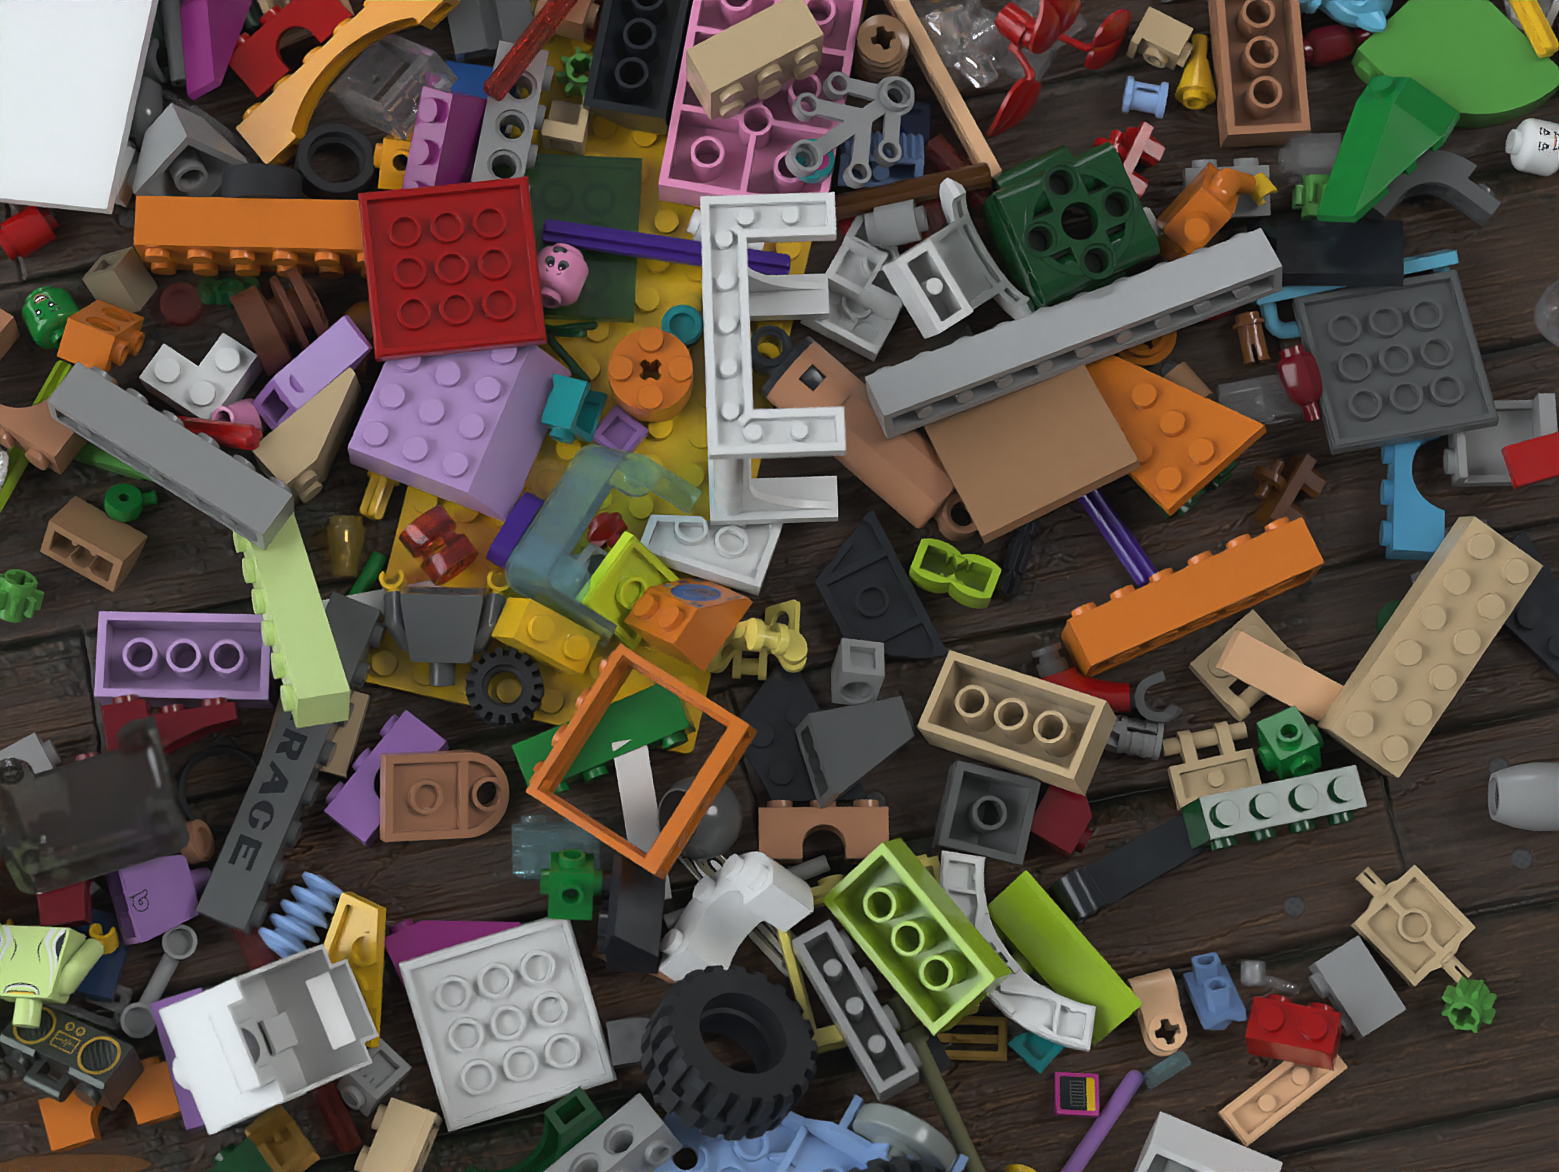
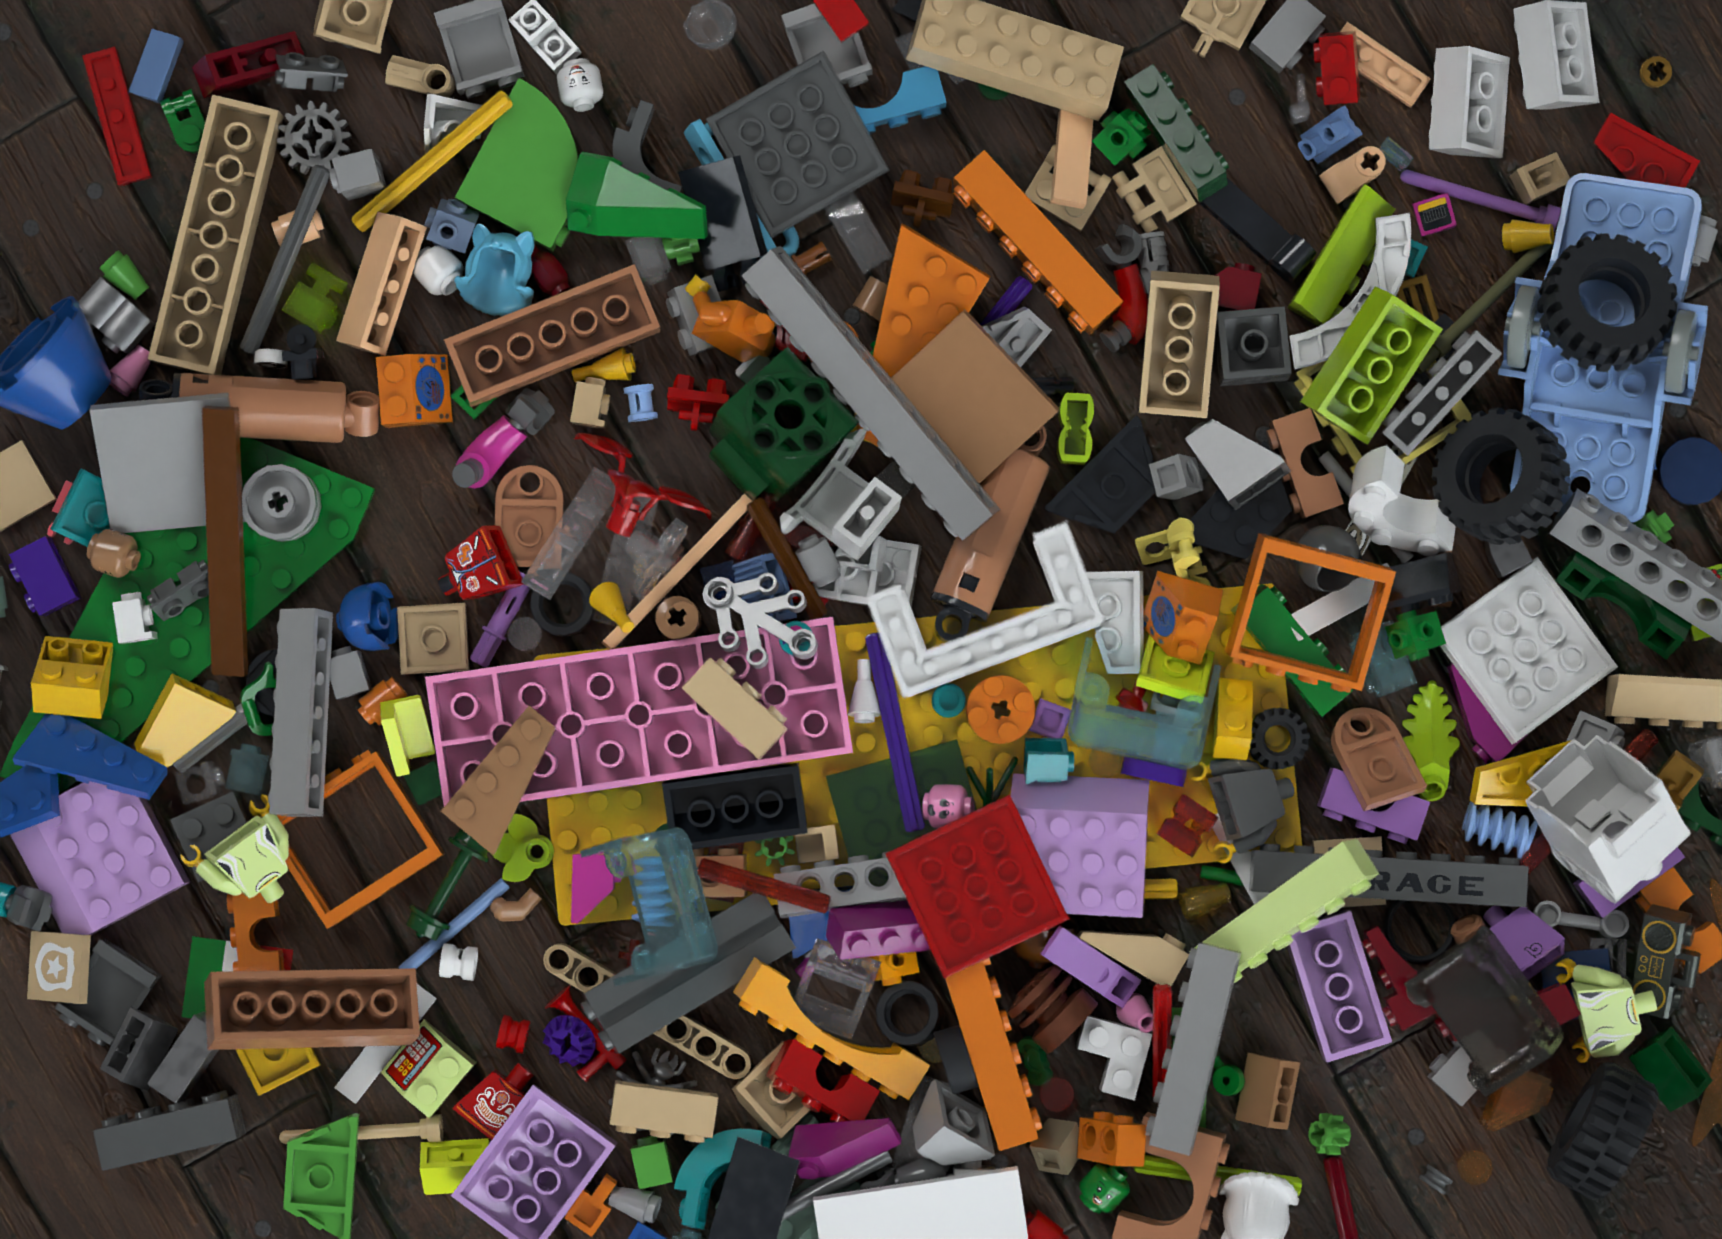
camera: 100 degrees left, 10 degrees up
dark red plant [1277,344,1323,423] -> none
none -> light grey wing [982,307,1052,367]
none -> lime plant [1402,680,1460,801]

